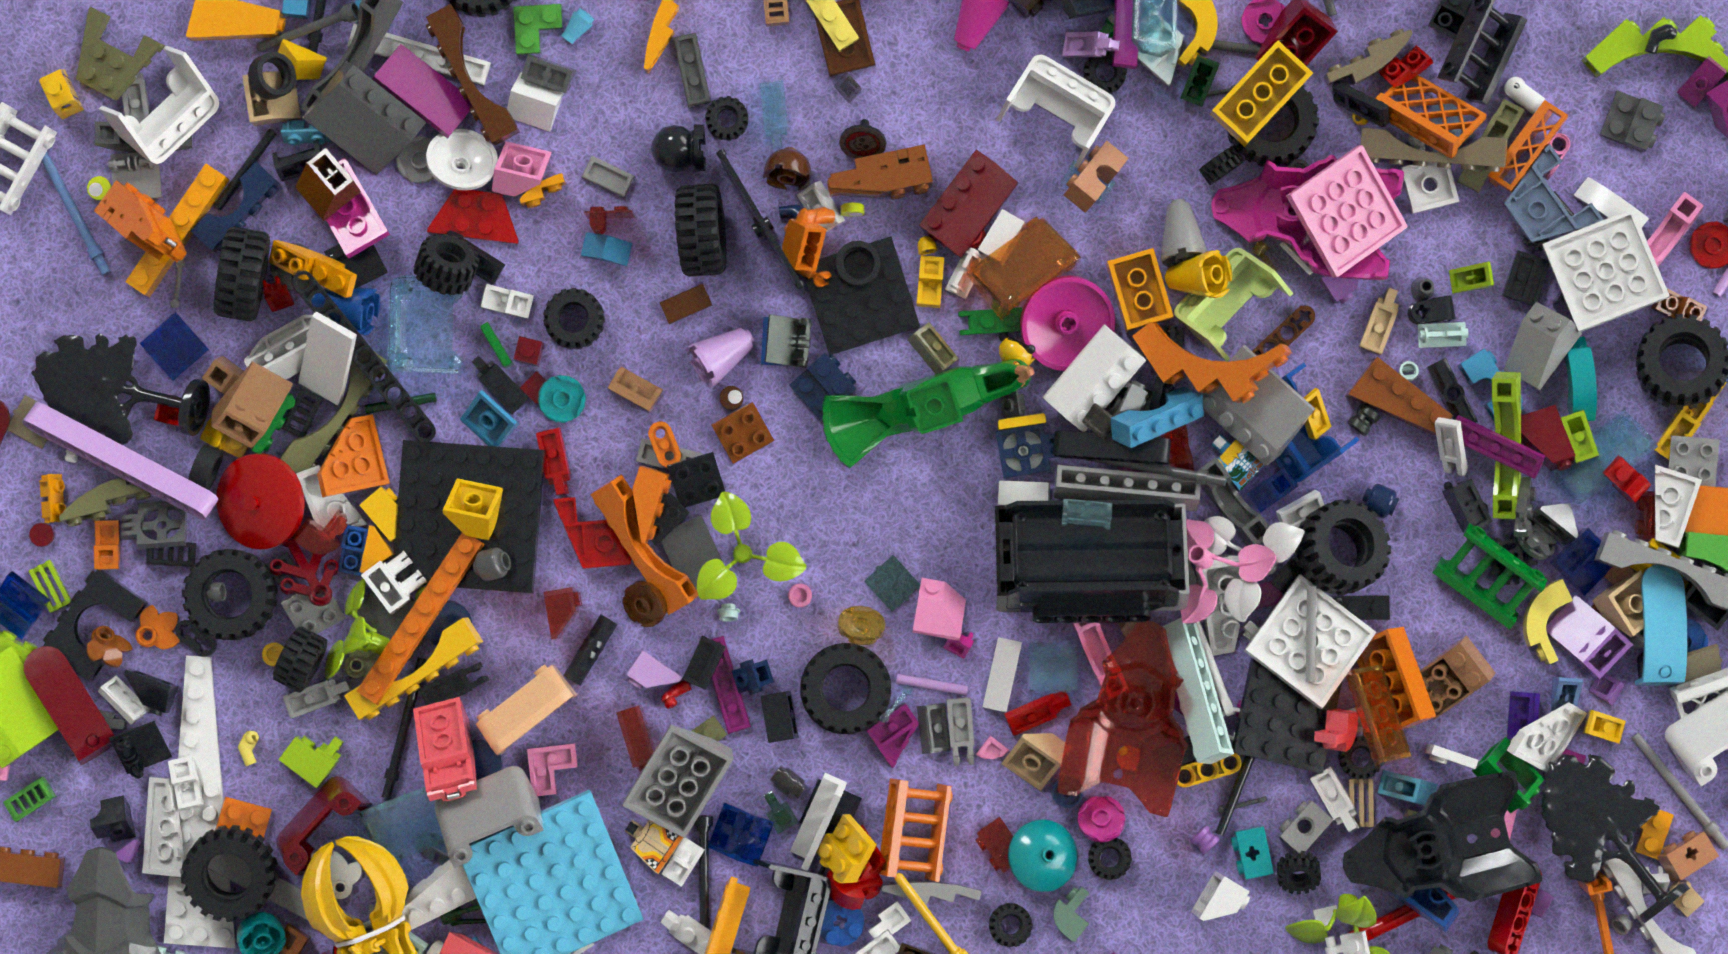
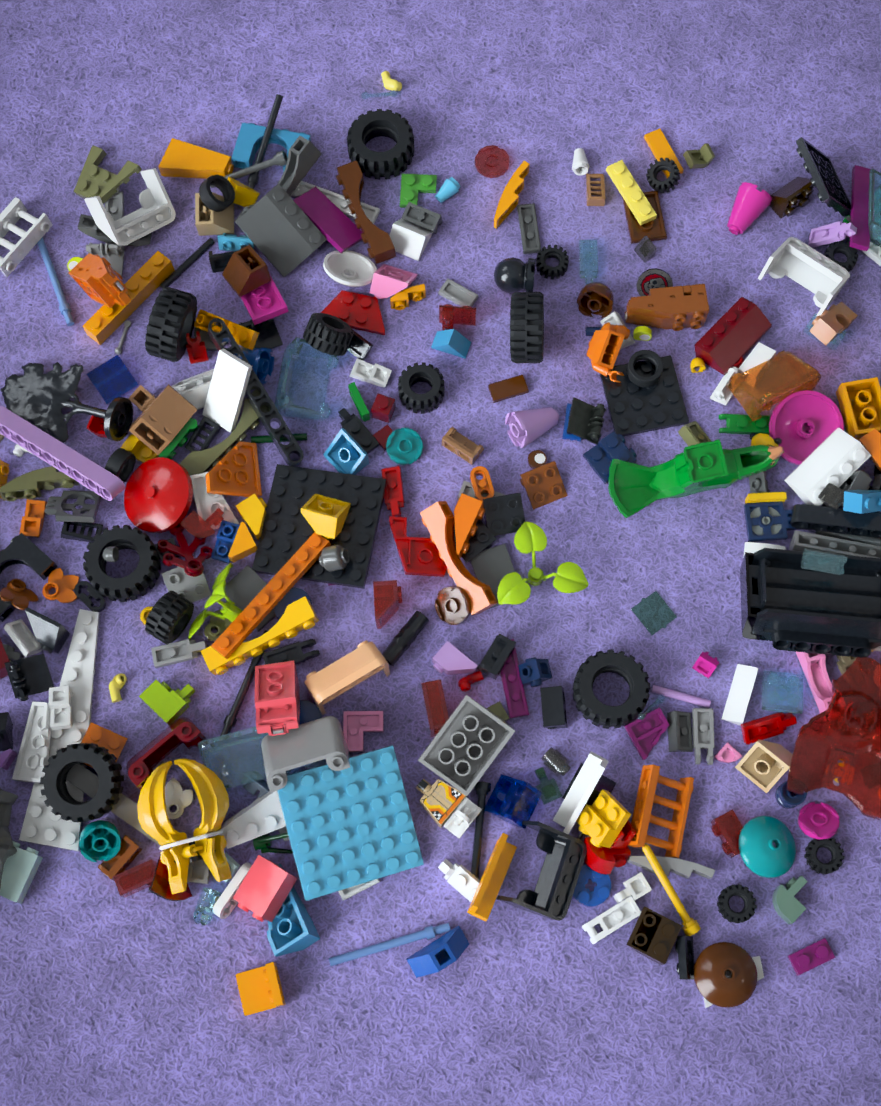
camera: 10 degrees right, 15 degrees down
yellow torso [39,69,84,120] -> none
dark blue arch [191,162,280,253] -> none
white brick [361,550,427,614] -> none
light grey tile [396,136,435,184] -> none
black door [716,148,806,296] -> none
light aqua plate [717,603,740,622] -> none
bright pink tile [788,584,812,608] -> none
clear yellow tile [837,606,886,645] -> none
bright pink slope [912,578,966,641] -> none
yellow slope [916,255,944,308] -> none

